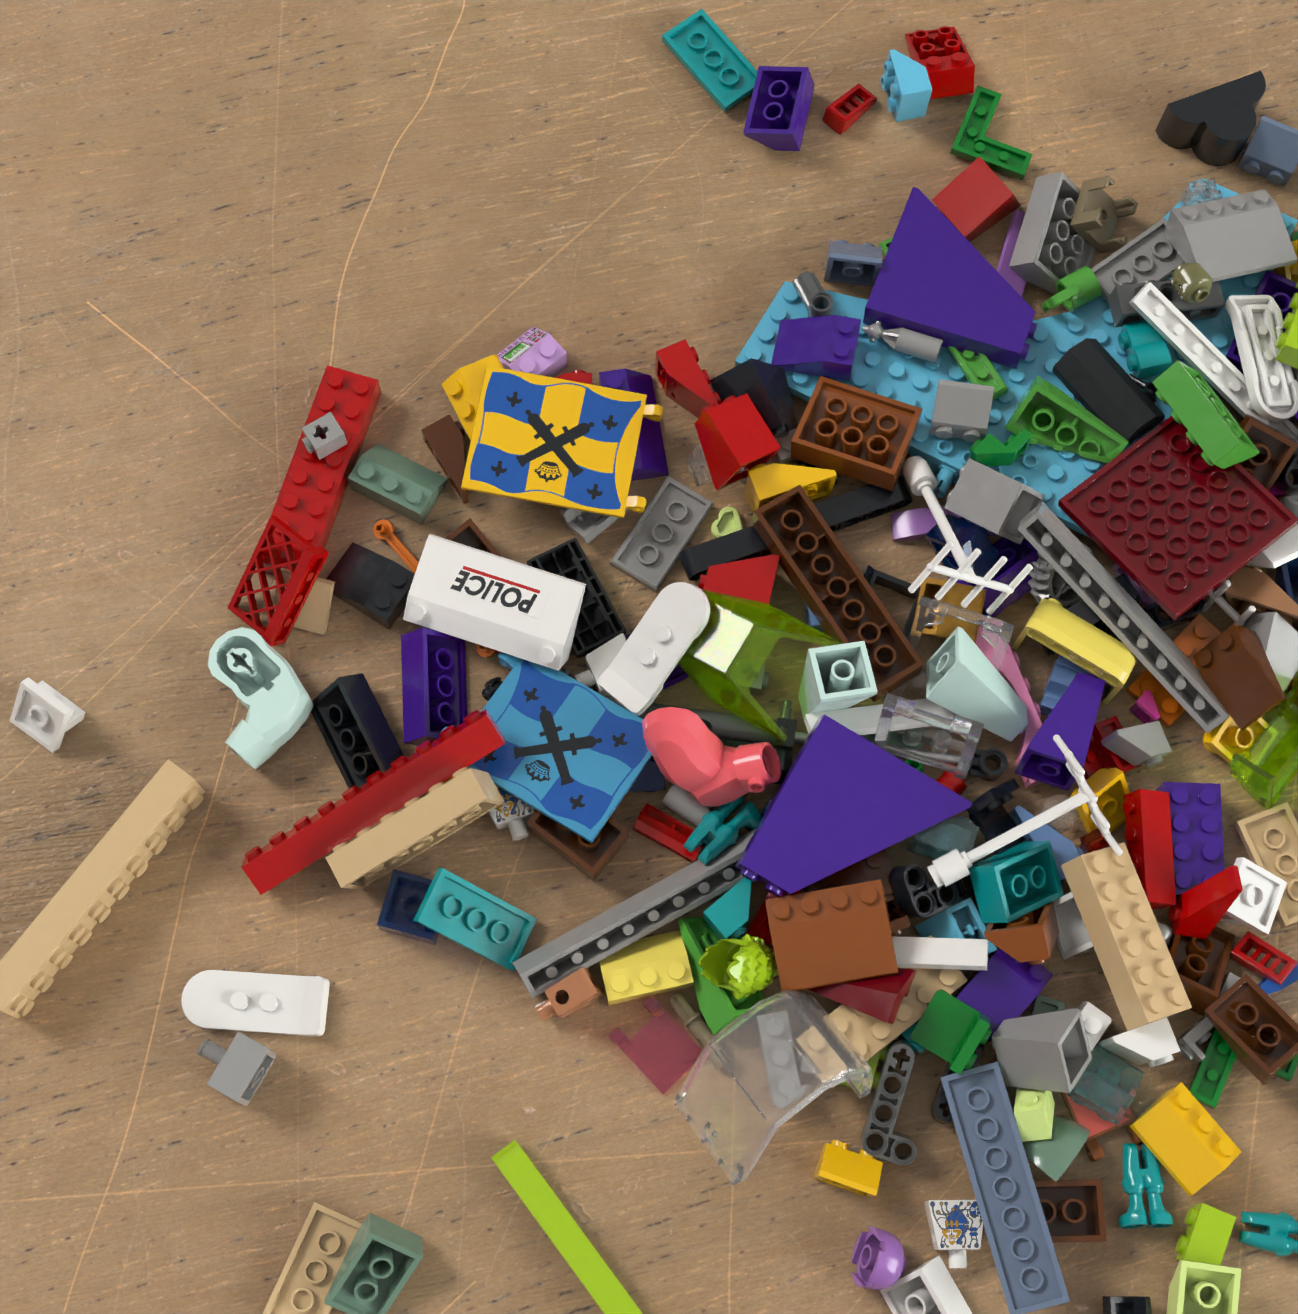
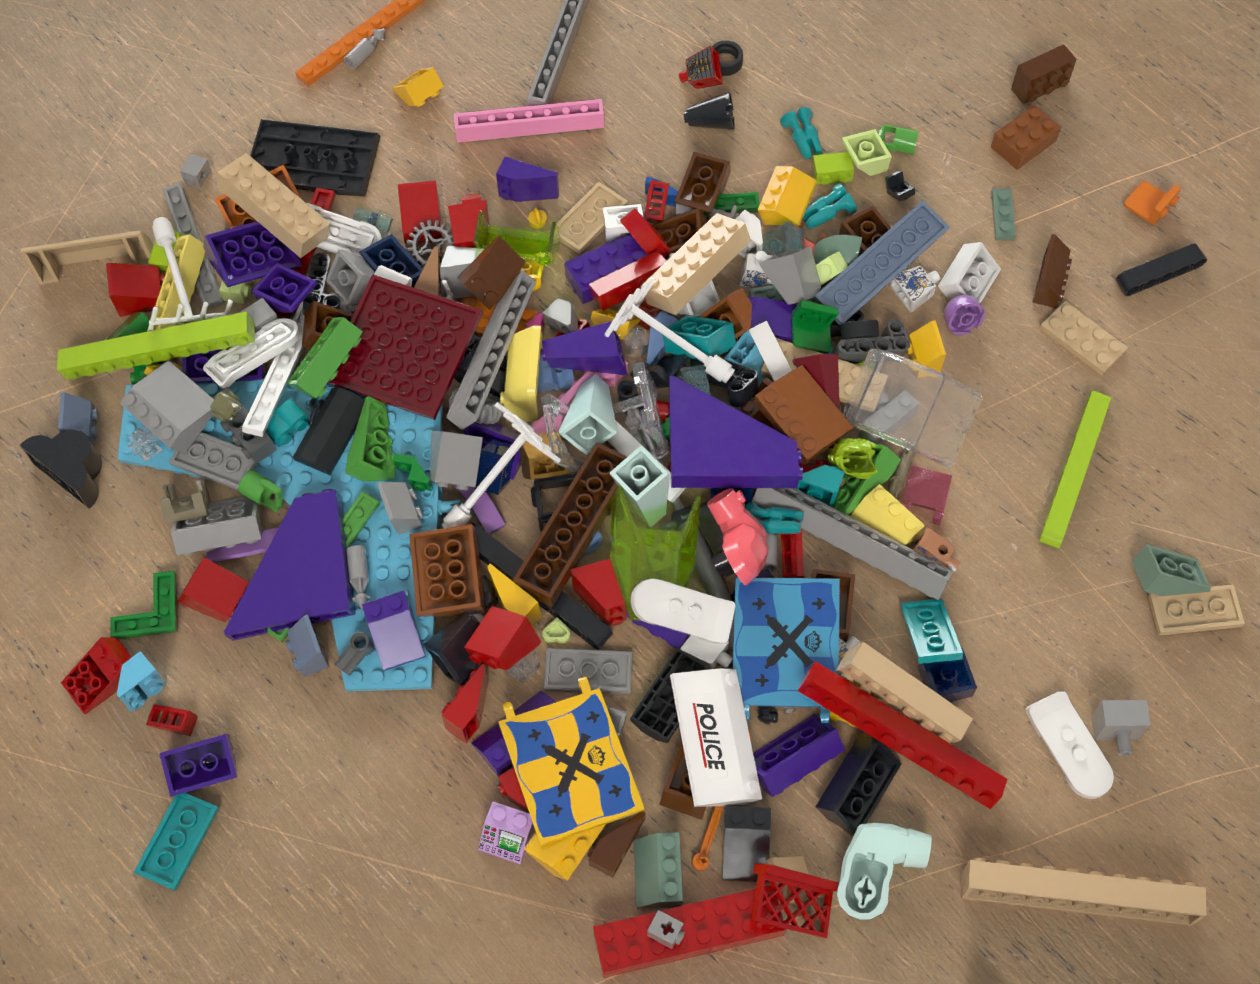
camera: 115 degrees left, 10 degrees down
none -> black tyre [840,320,879,340]

